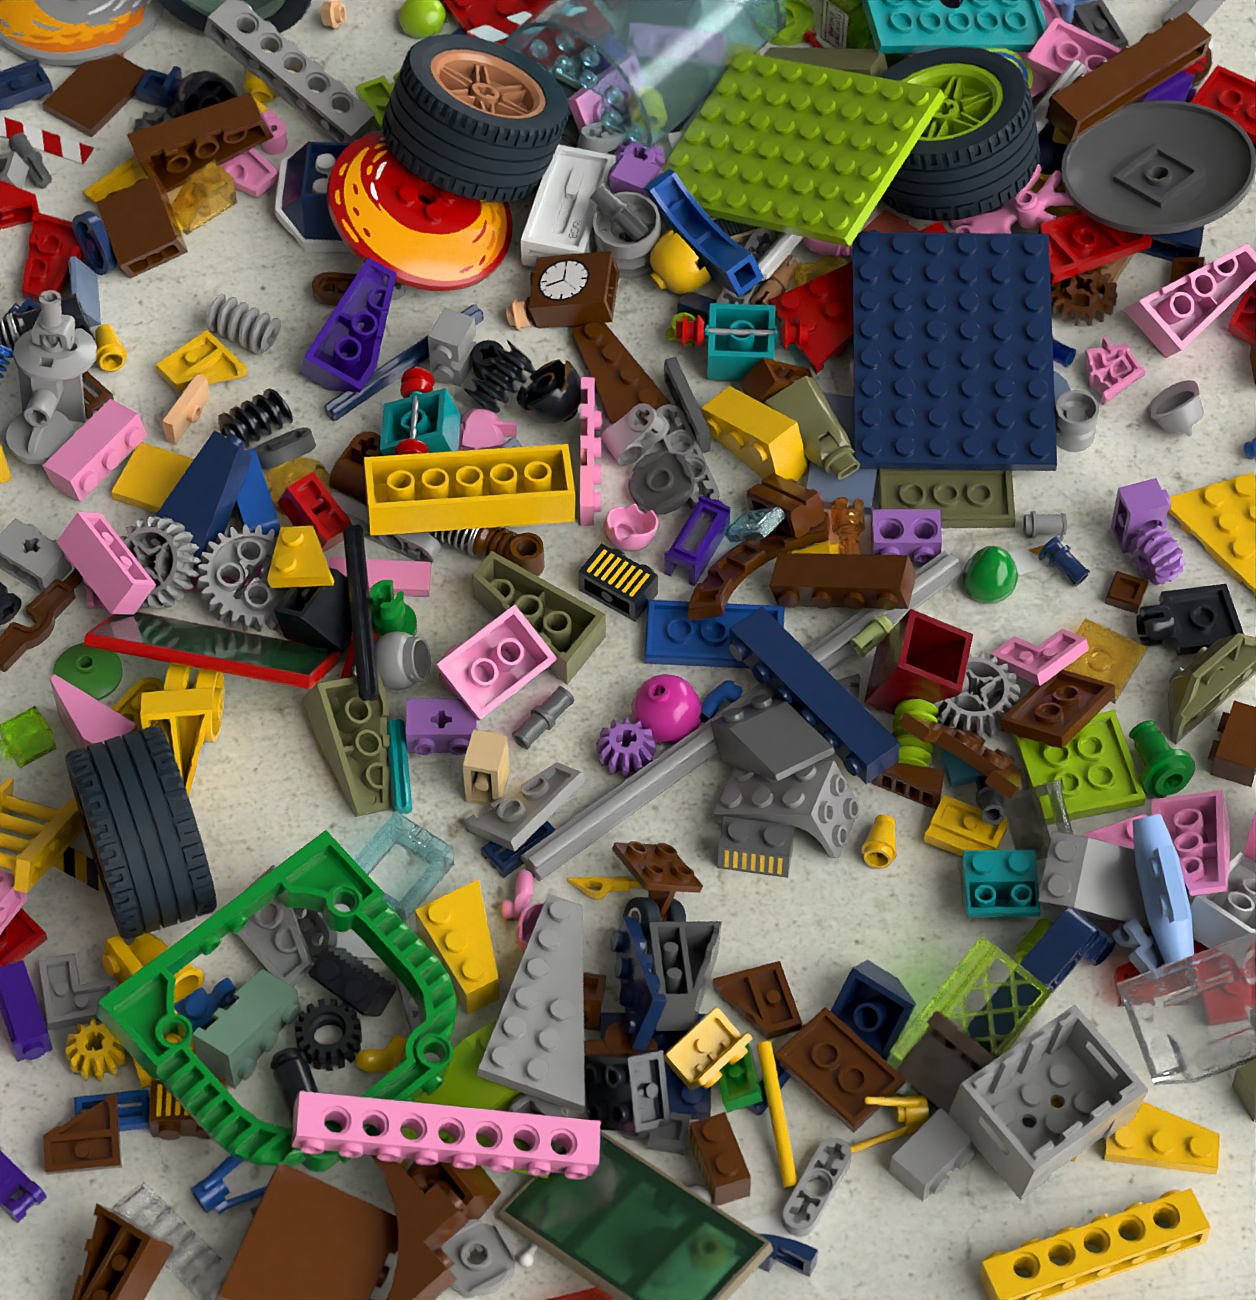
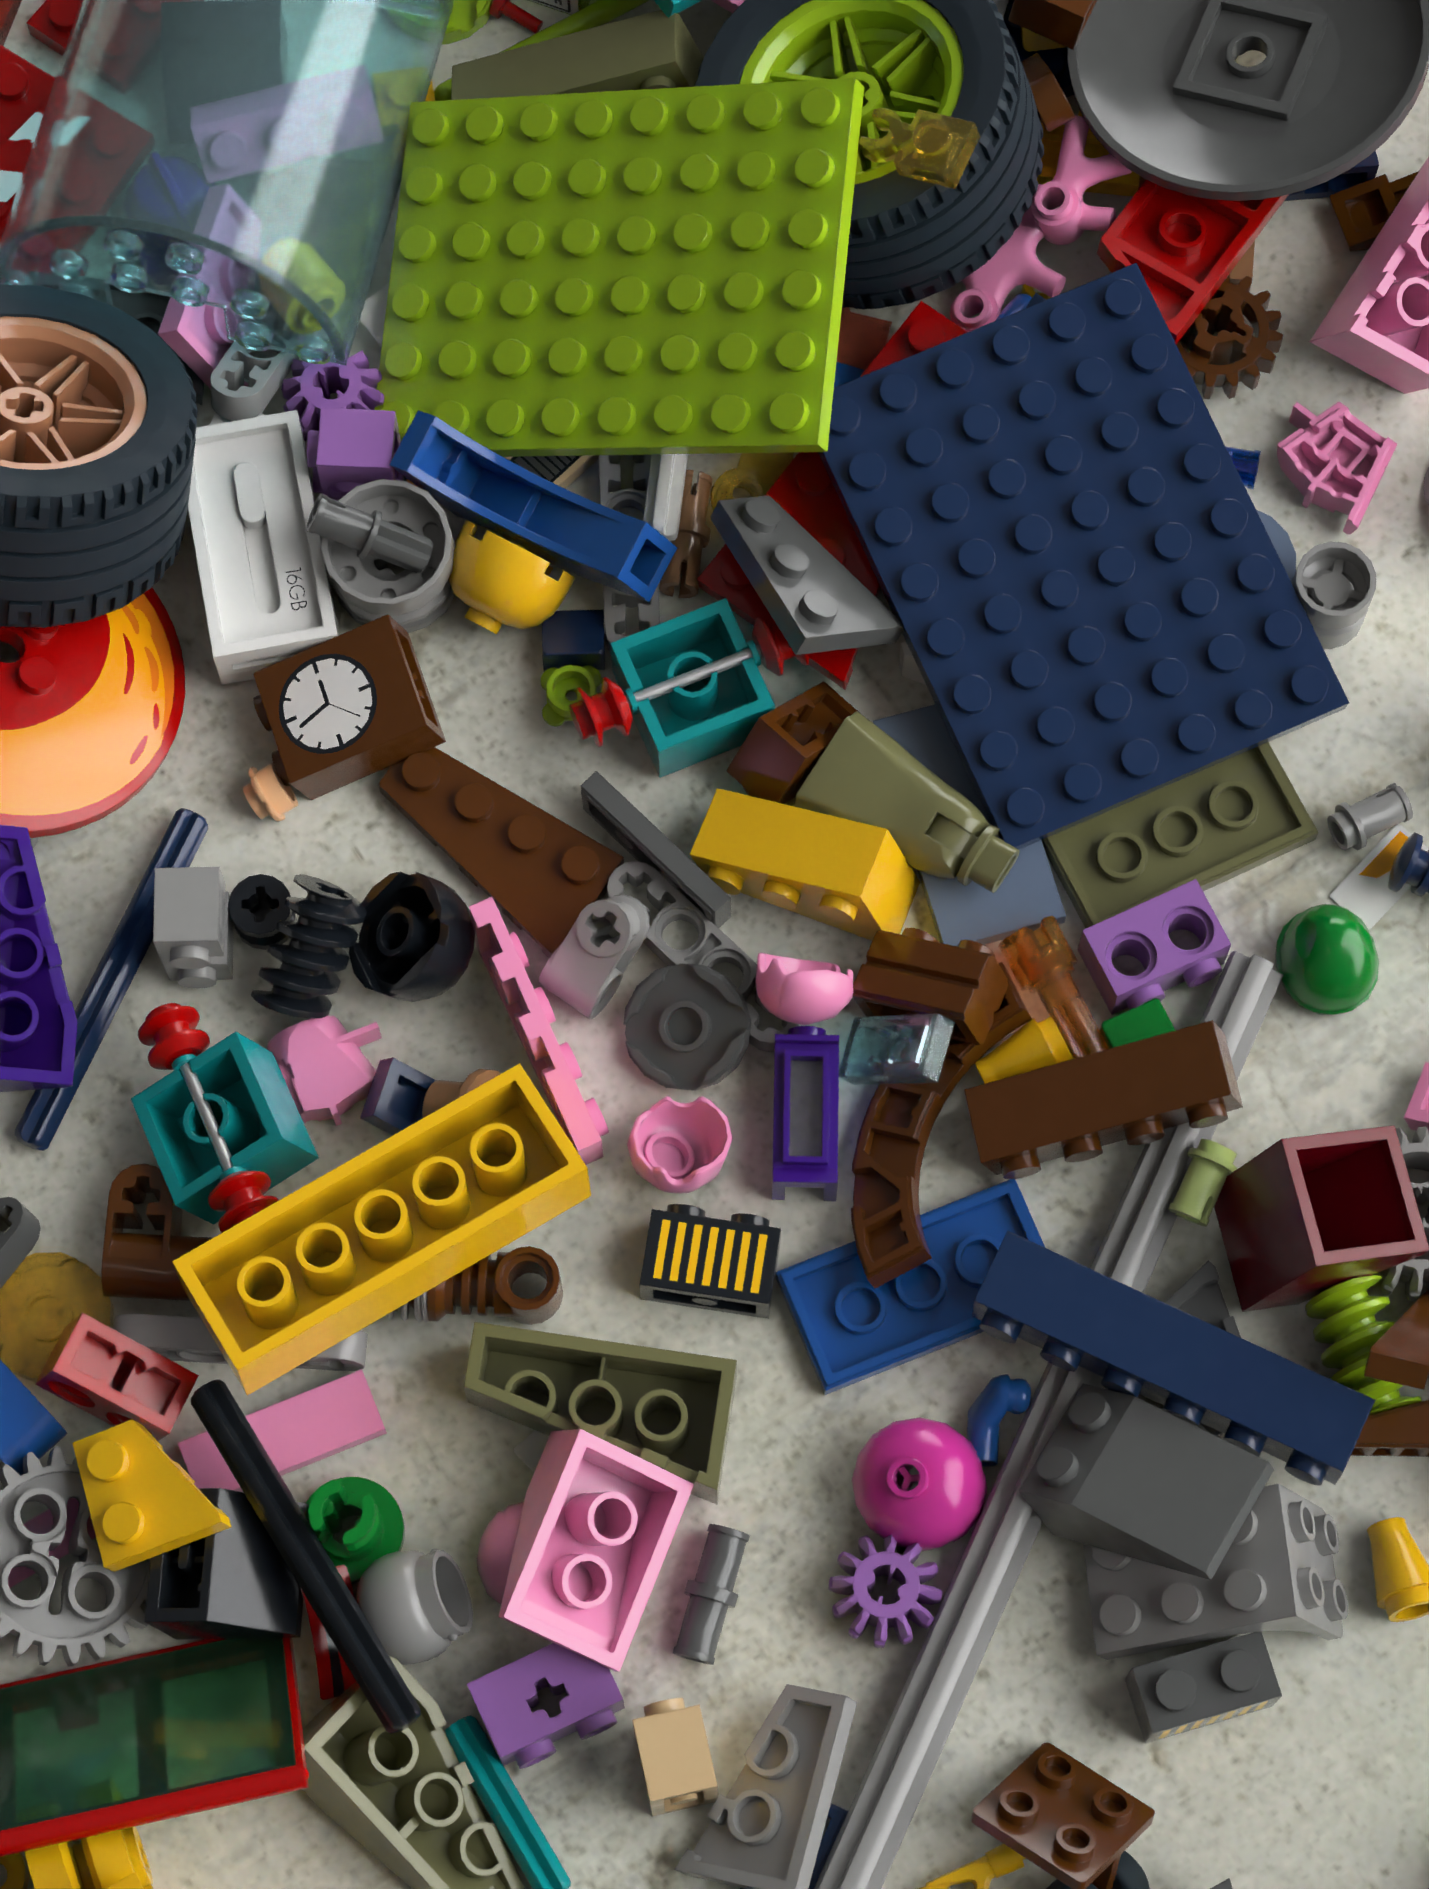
camera: 25 degrees left, 15 degrees up
none -> dark grey wing [710,496,903,655]
none -> bright pink hair [756,953,853,1025]
none -> clear yellow plate [859,108,980,189]
none -> reddish brown beam [1021,53,1075,133]

